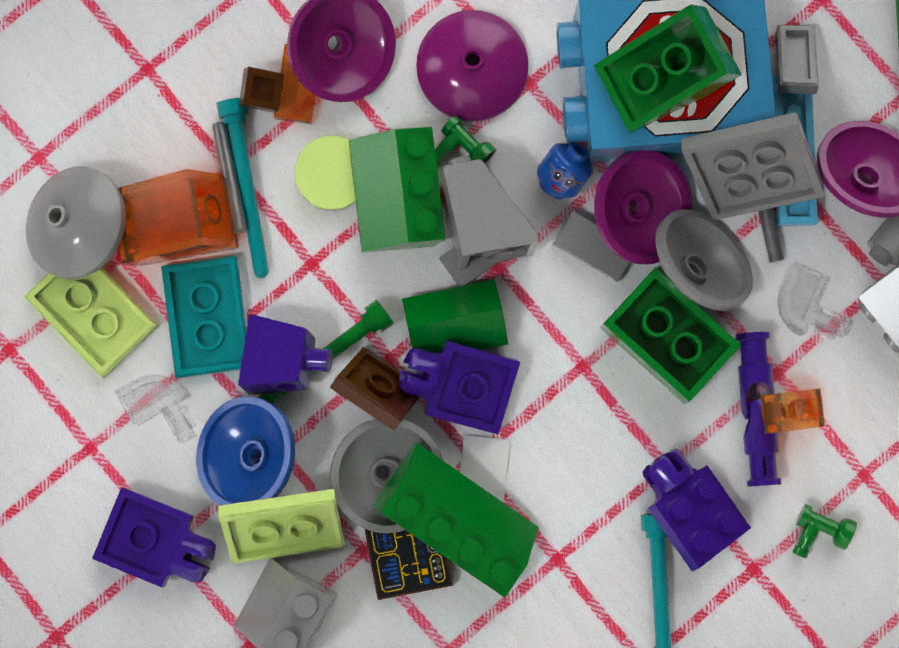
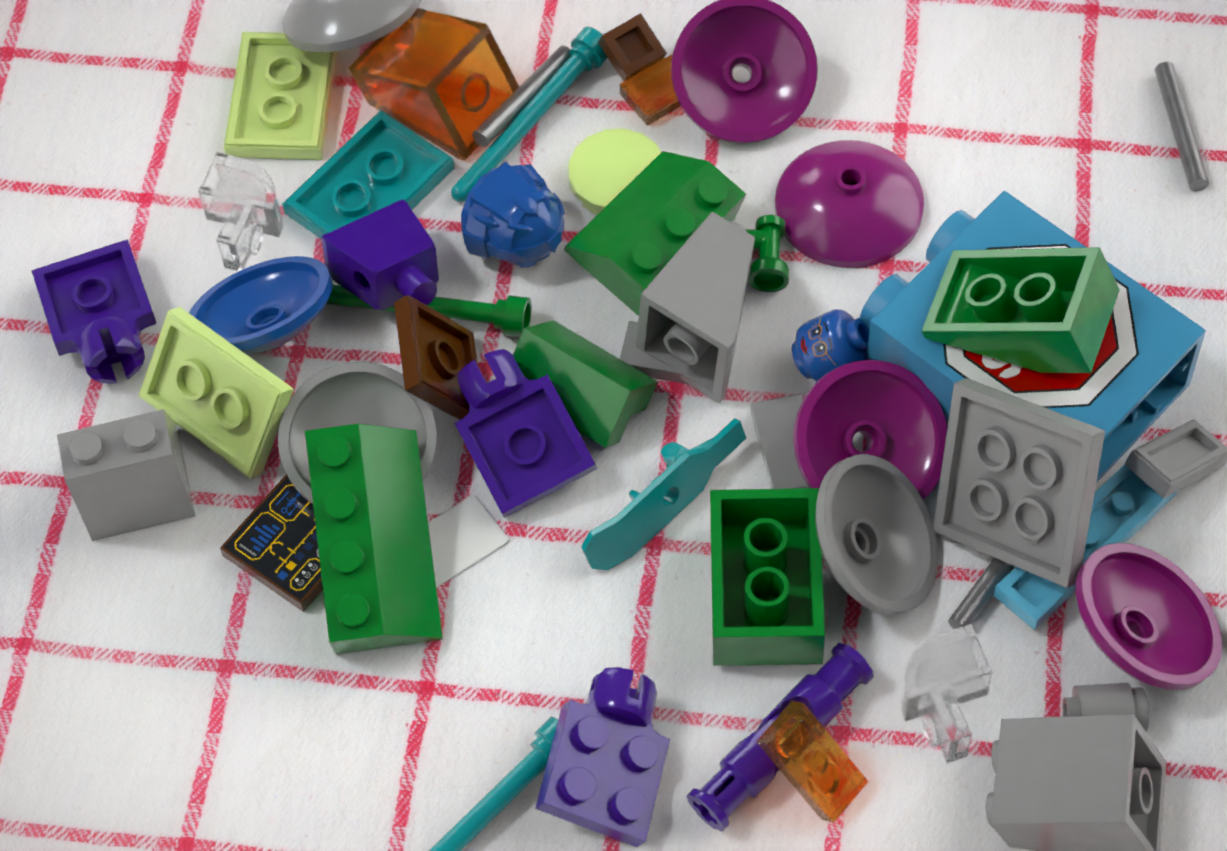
camera: 50 degrees right, 25 degrees down
none -> blue helmet [461,162,565,268]
none -> teal piece [581,418,747,570]

